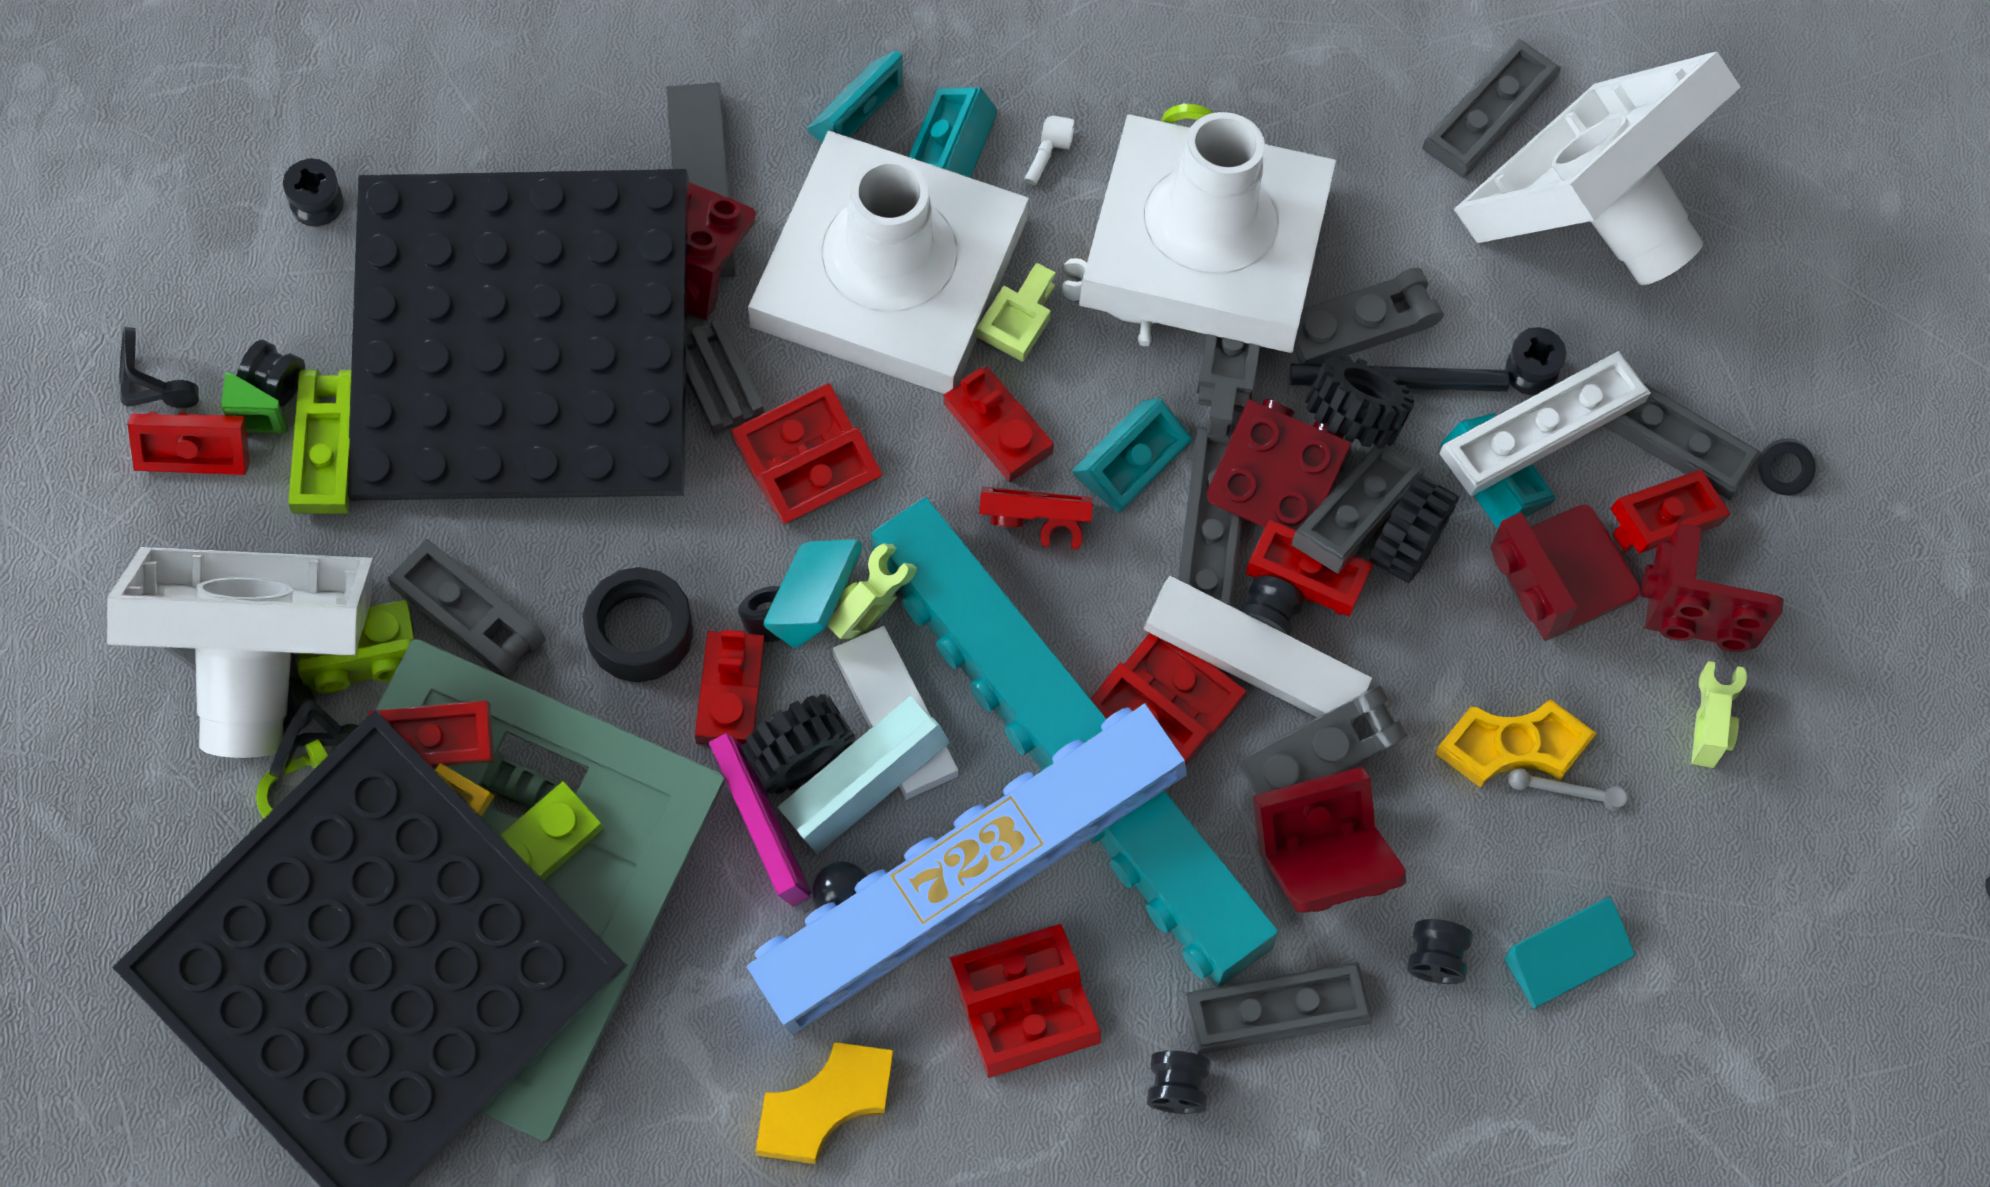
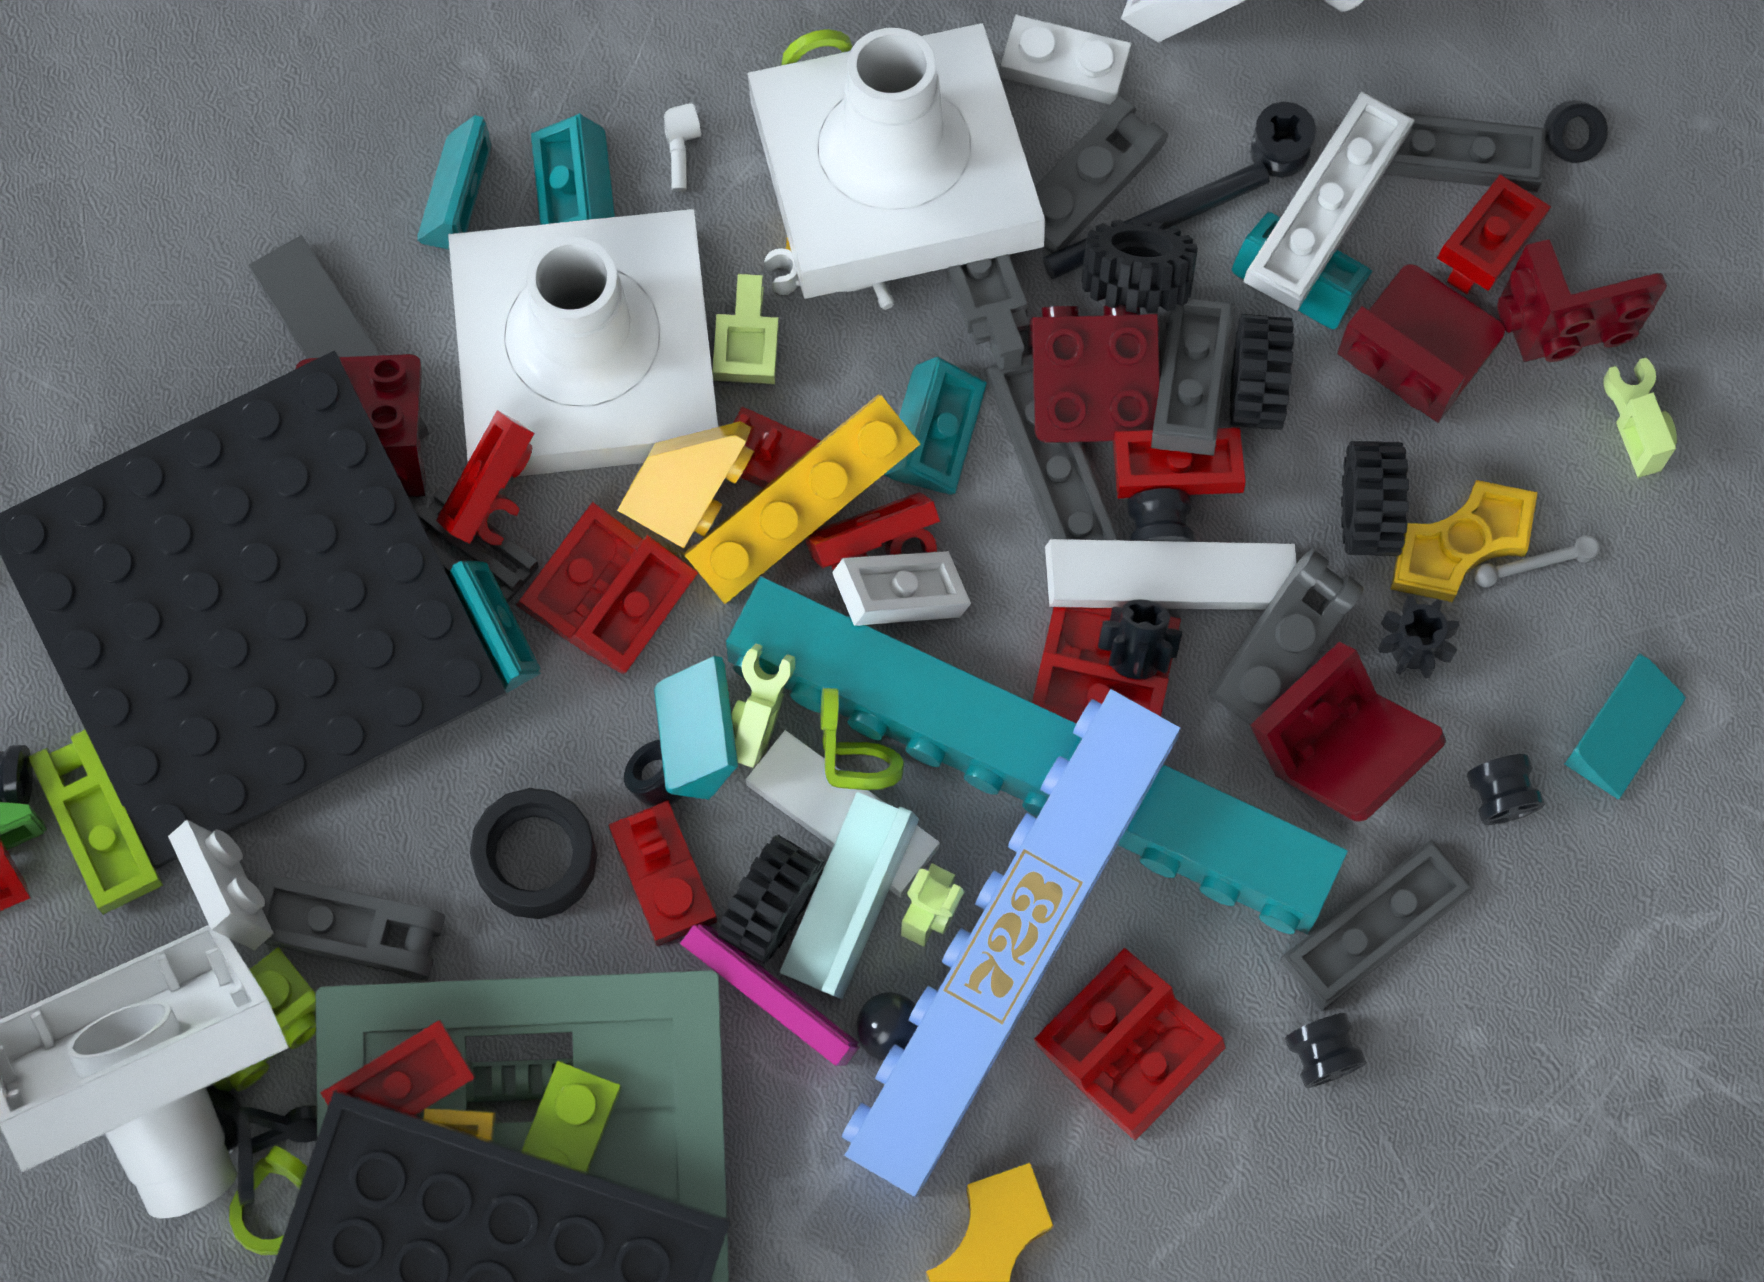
camera: 25 degrees left, 5 degrees up
none -> white plate [168,820,274,950]
none -> red plate [436,410,535,545]
none -> teal slope [448,561,541,693]
none -> yellow slope [617,421,754,548]
none -> yellow plate [683,394,920,604]
none -> lime piece [821,688,904,790]
none -> white plate [832,551,971,626]
none -> yellowish green plate [901,864,964,947]
none -> white plate [1000,15,1131,105]
none -> black gear [1098,599,1182,680]
none -> black tyre [1341,441,1409,556]
none -> black gear [1378,595,1460,678]

